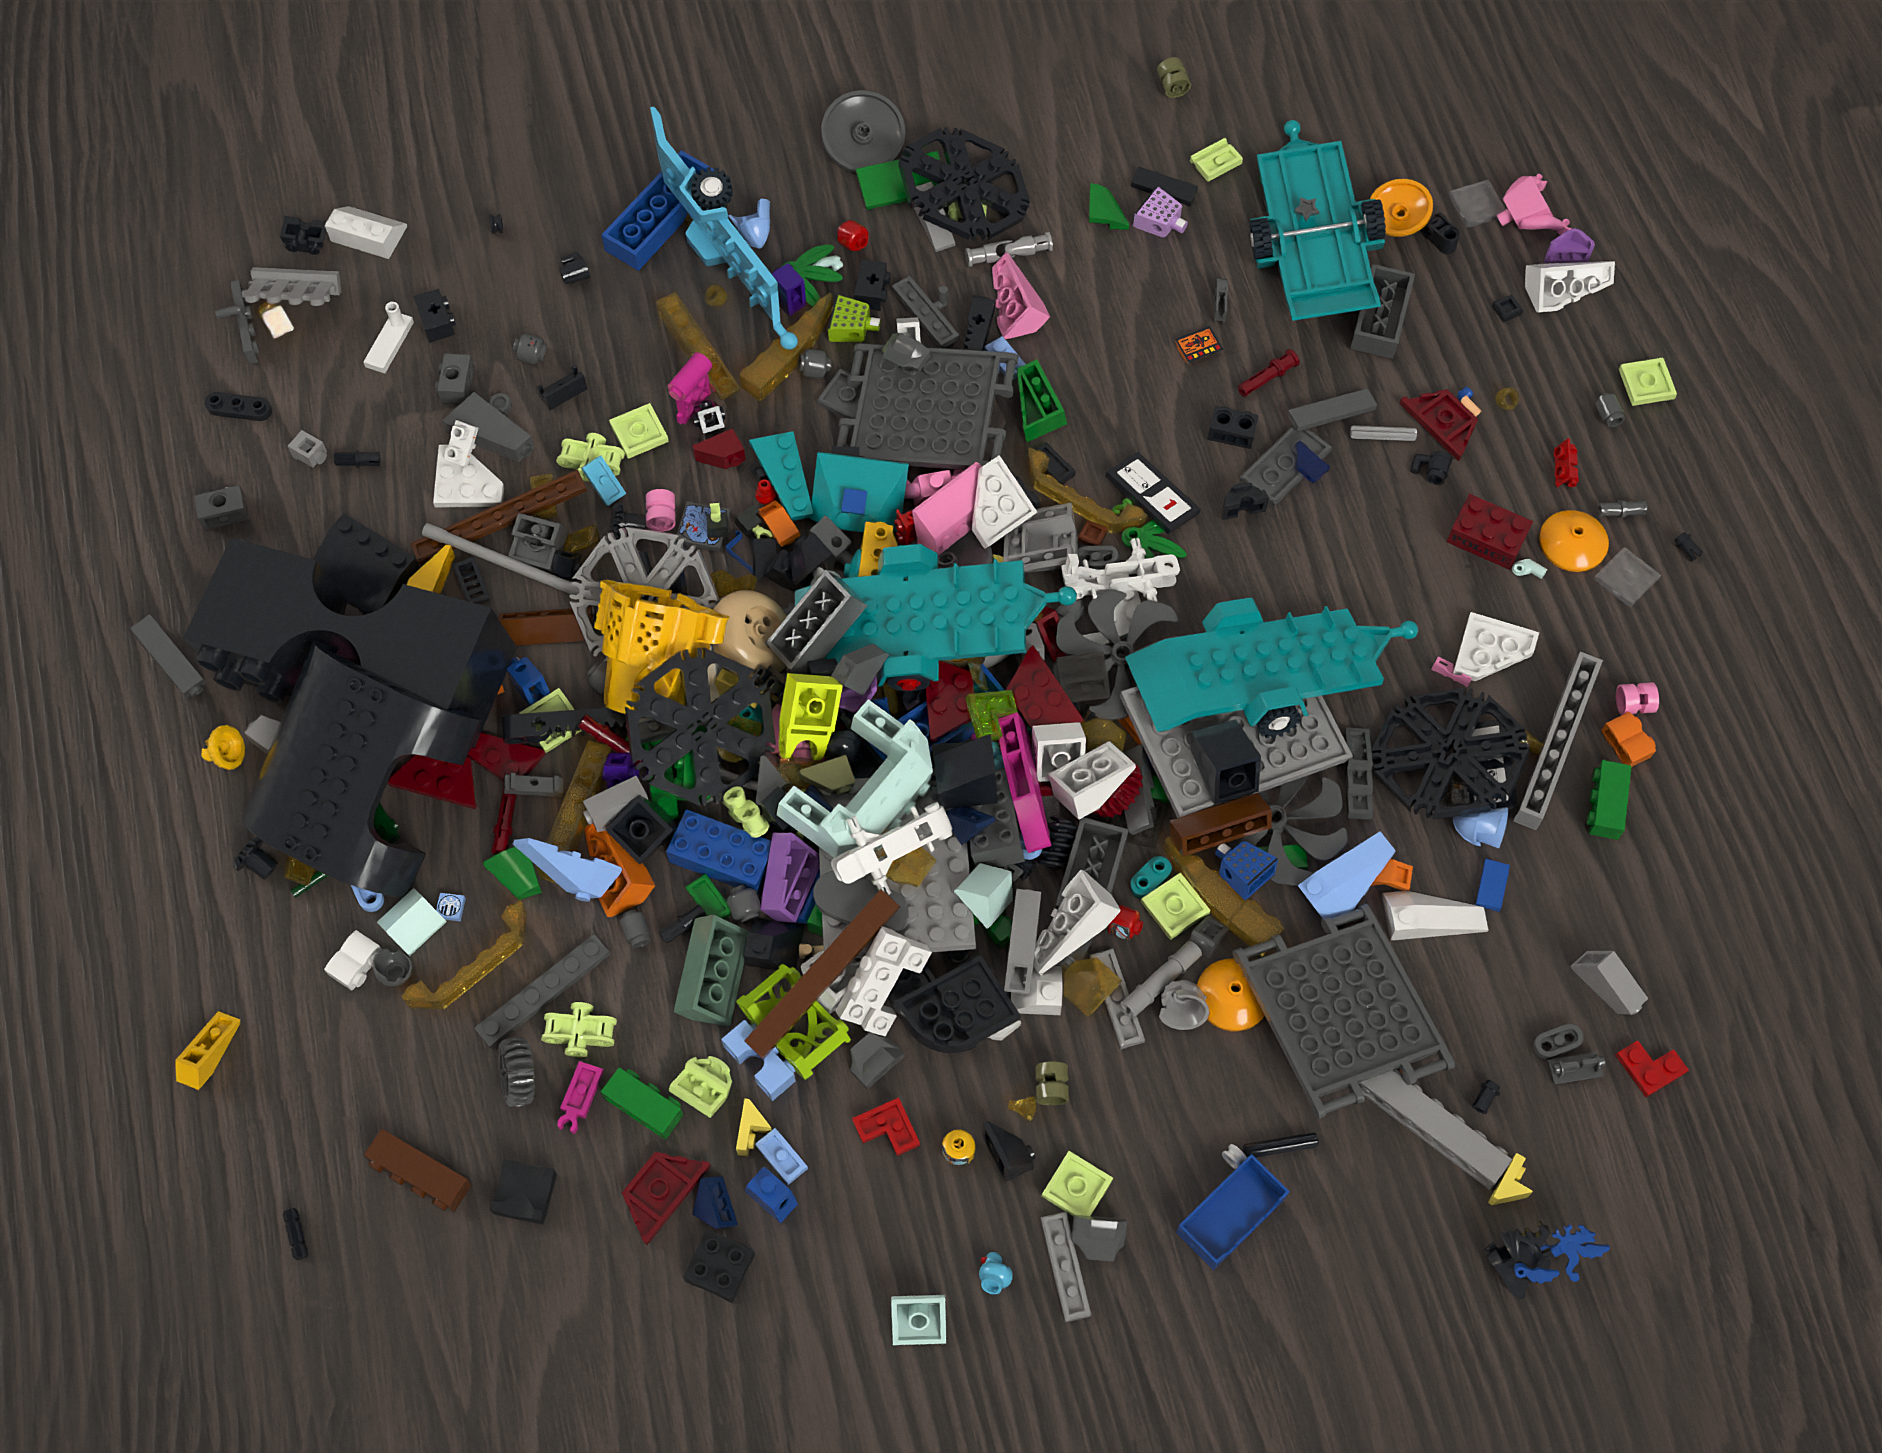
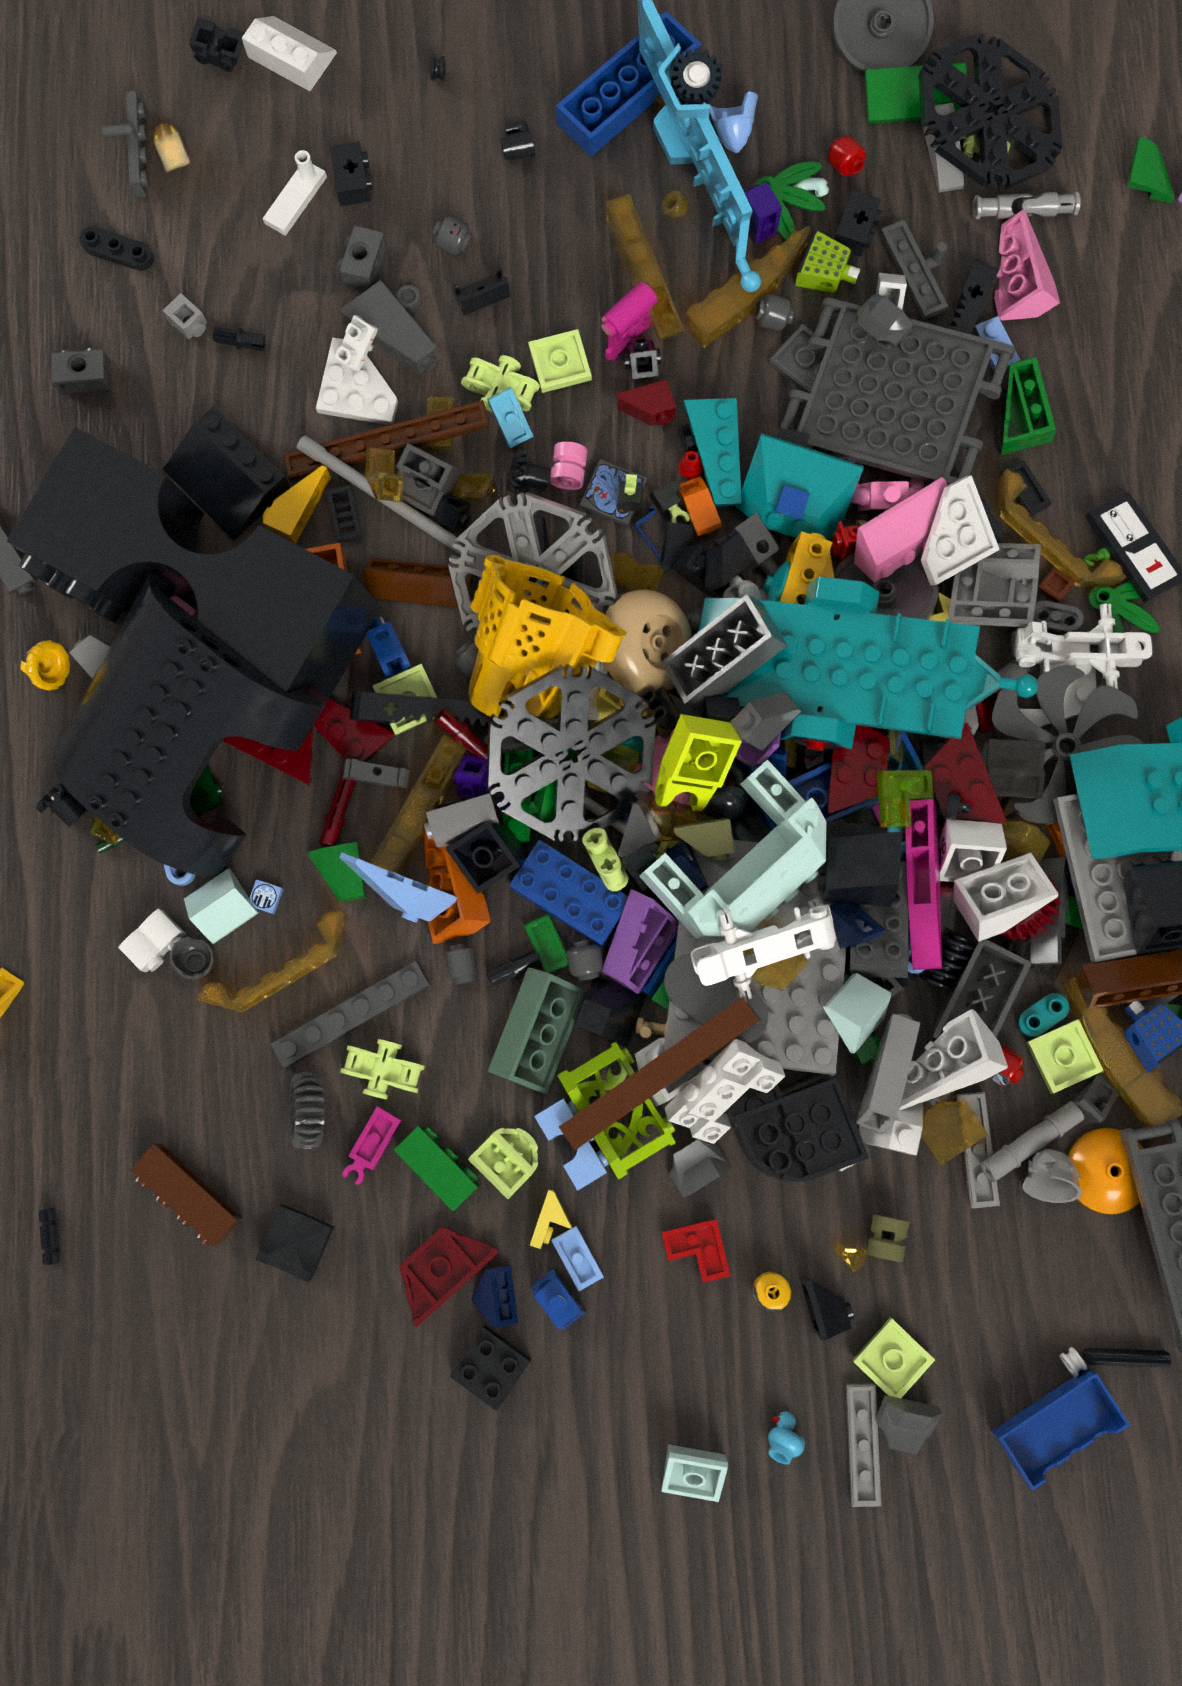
camera: 15 degrees right, 15 degrees up
light grey fence [241,267,341,306] -> none
none -> clear yellow slope [365,447,403,502]
none -> black tile [944,792,972,821]

